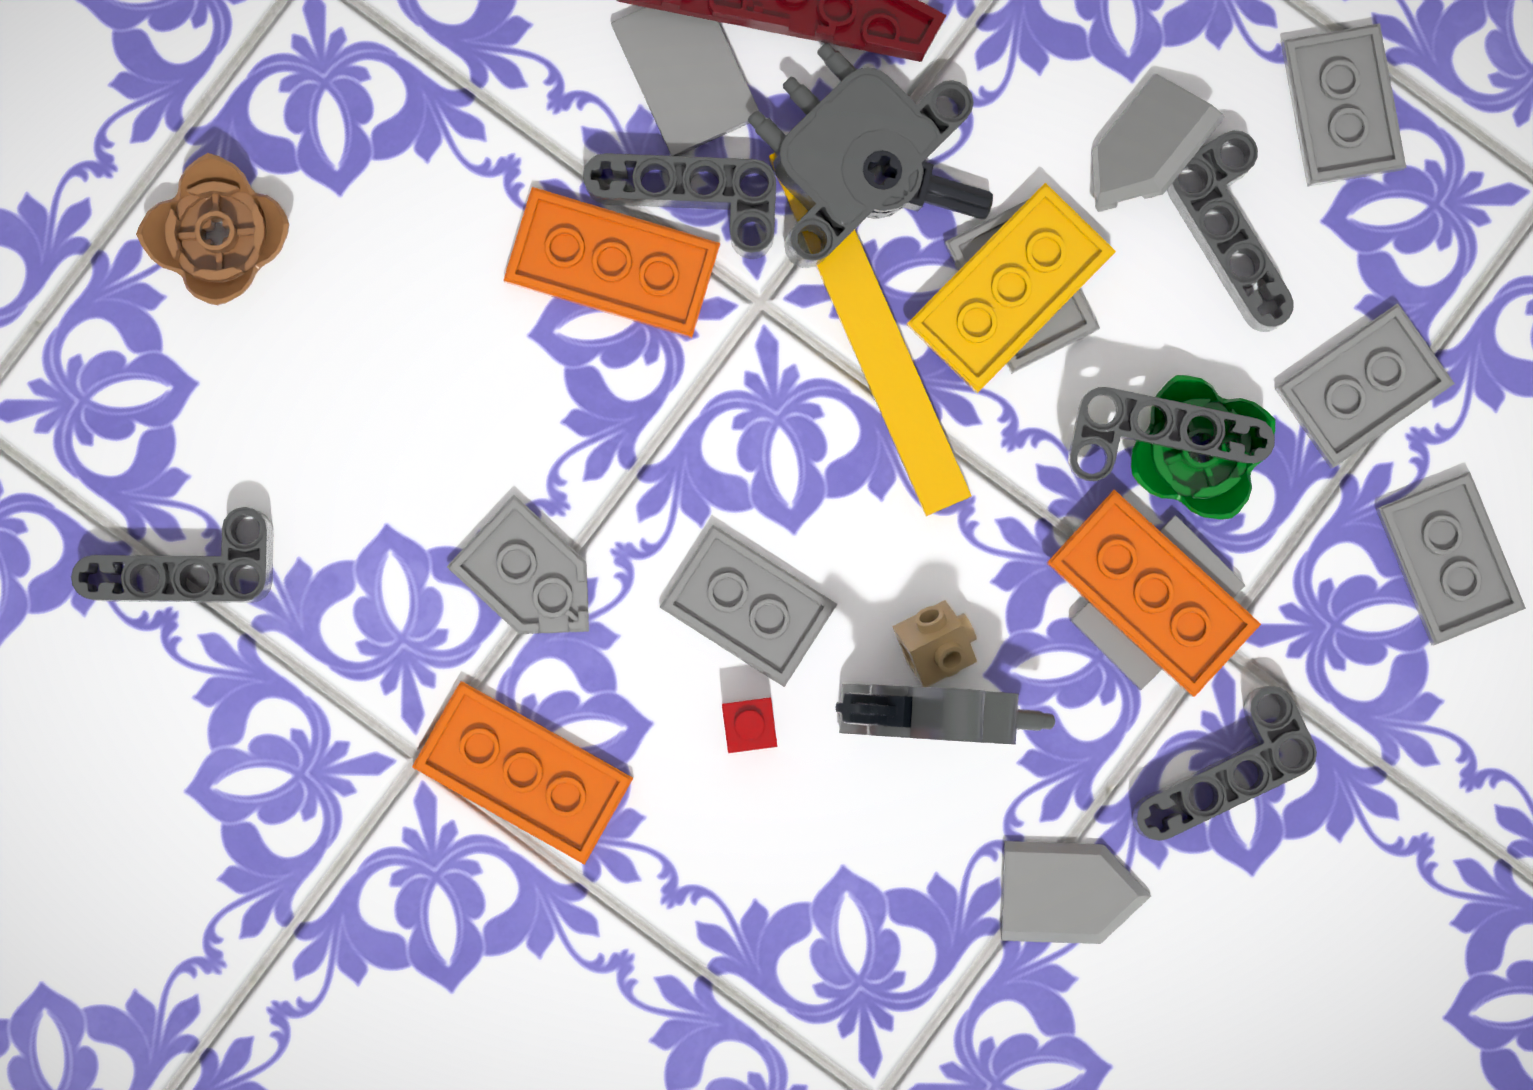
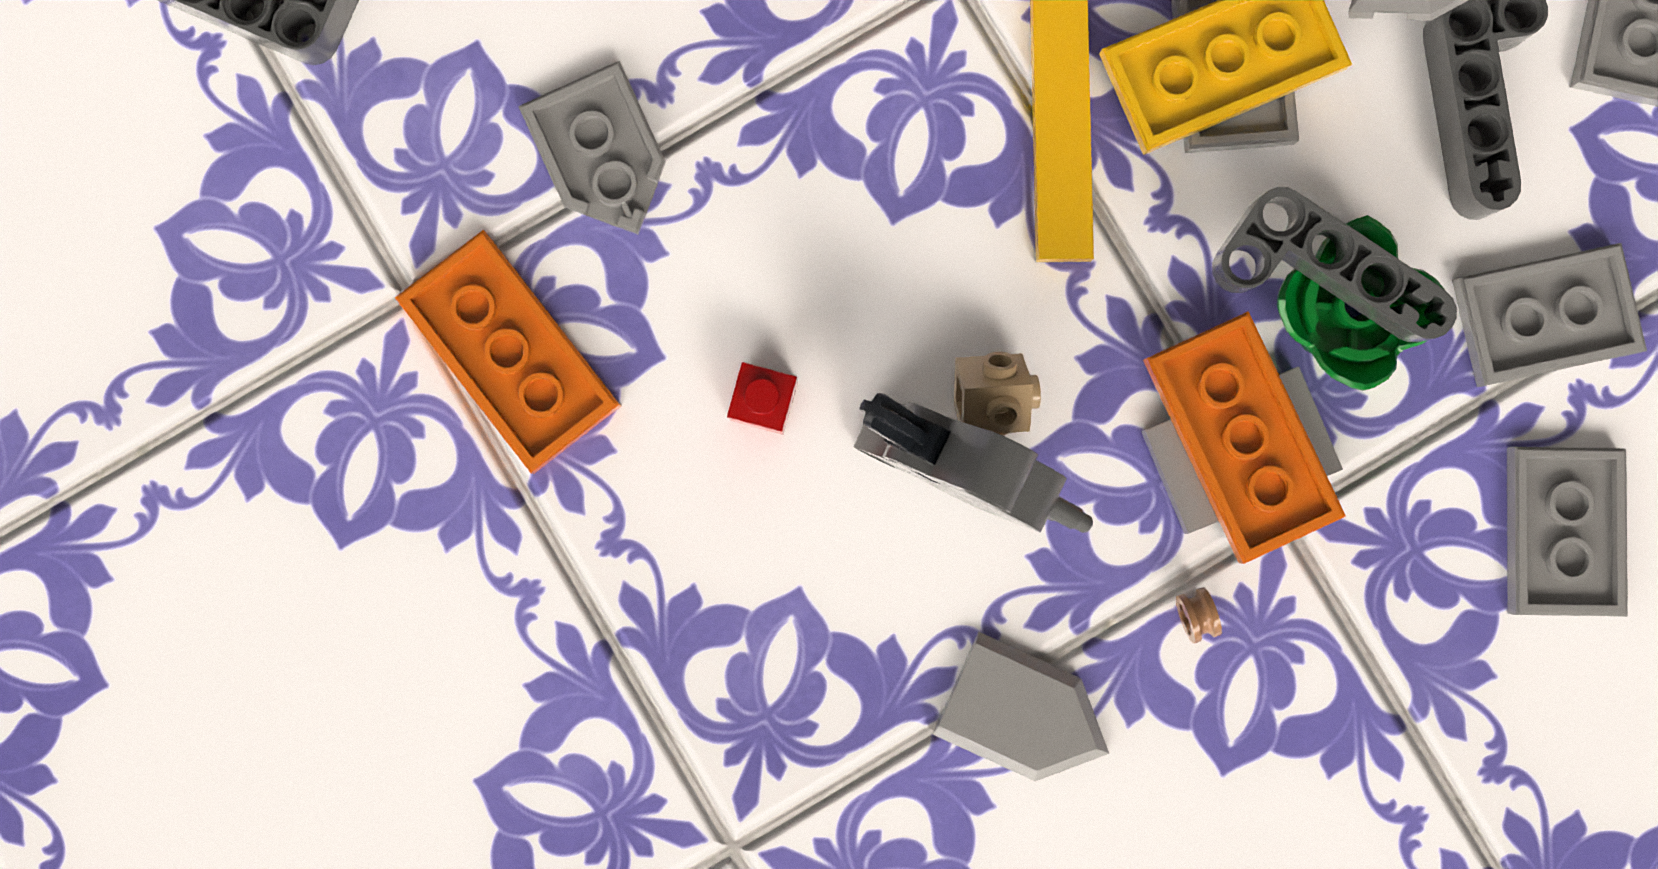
camera: 20 degrees right, 0 degrees up
light grey tile [659,525,838,687] -> none
dark grey beam [1132,686,1317,841] -> none
none -> medium nougat bush [1176,587,1222,644]

